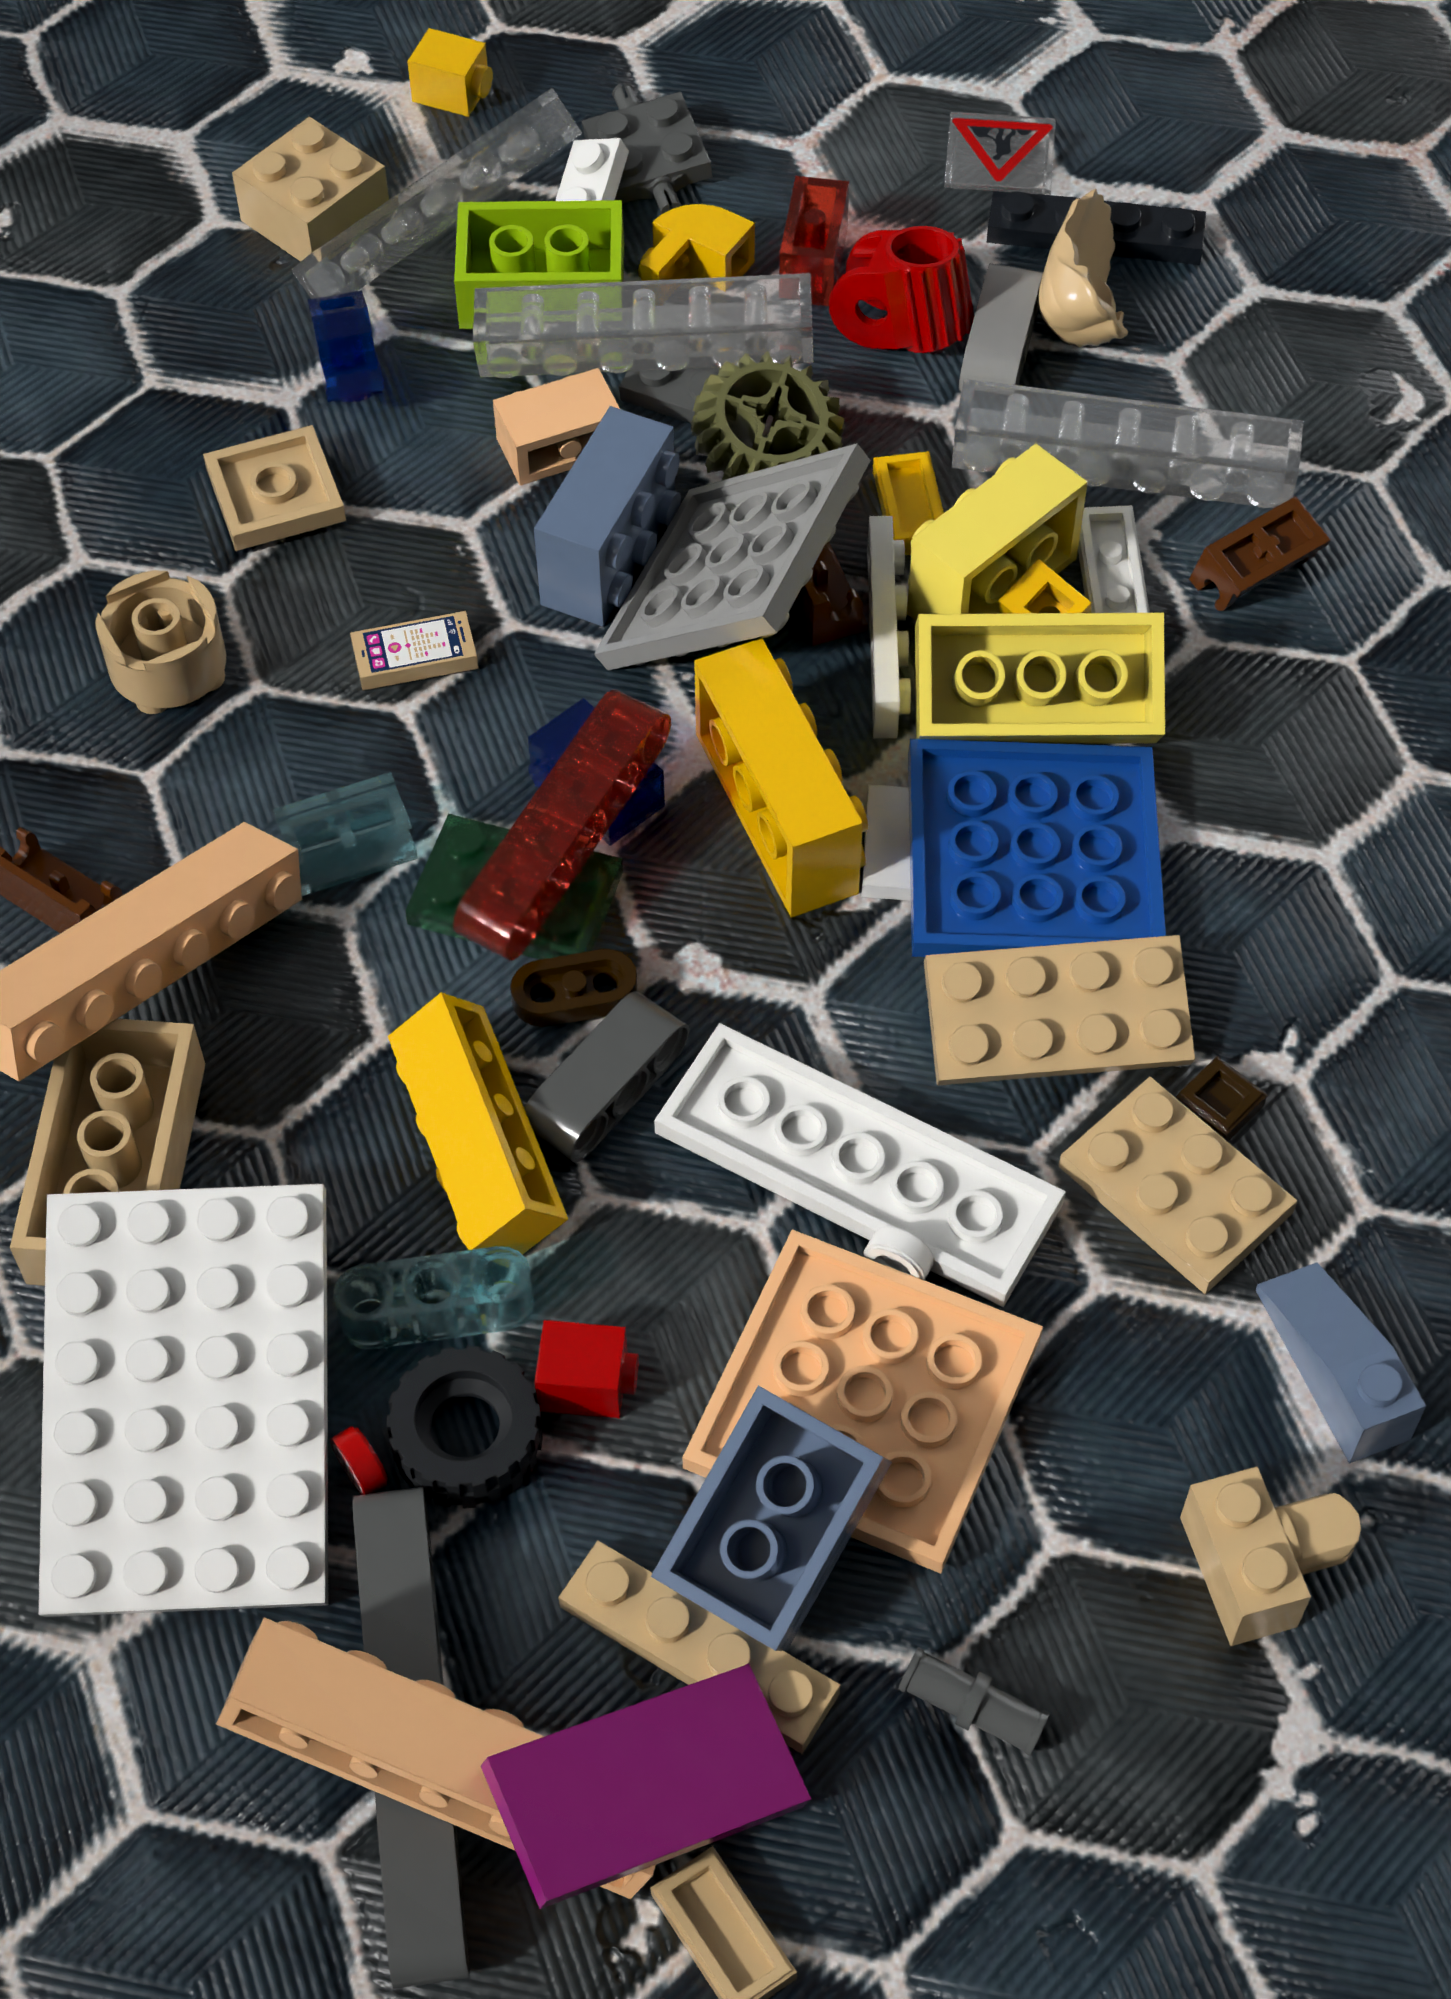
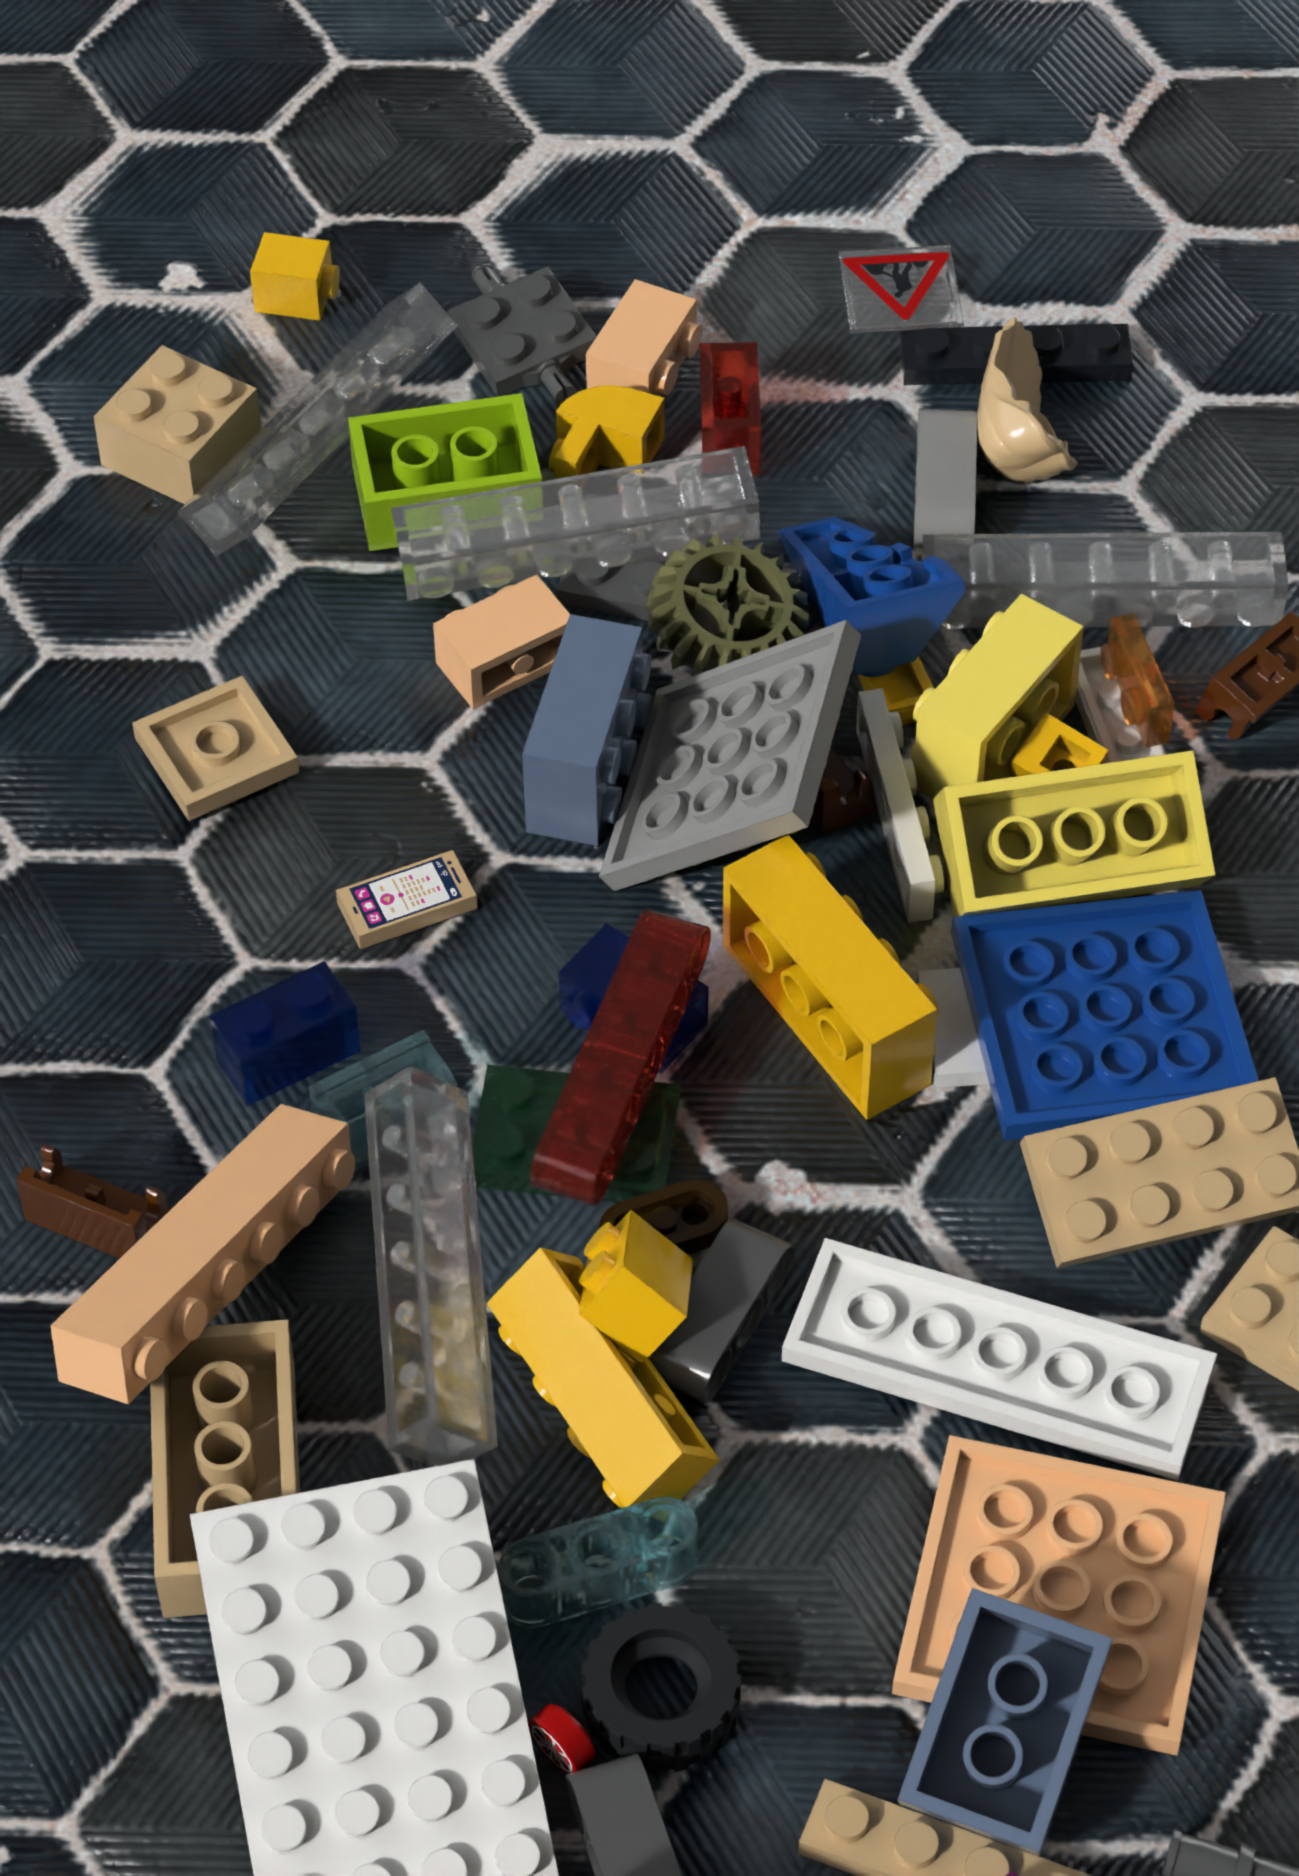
camera: 10 degrees left, 5 degrees down
tan brick [95,570,226,714] -> none
clear blue brick [307,290,385,402] -> none
red brick [534,1320,639,1419] -> none
white plate [556,138,629,201] -> none
red piece [829,226,974,353] -> none
white tile [863,1226,934,1281] -> none
none -> clear blue brick [209,961,361,1106]
none -> clear brick [364,1066,498,1467]
none -> yellow brick [578,1210,693,1364]
none -> light nougat brick [586,279,702,397]
none -> blue wedge [779,517,965,677]
none -> clear orange plate [1100,613,1175,748]

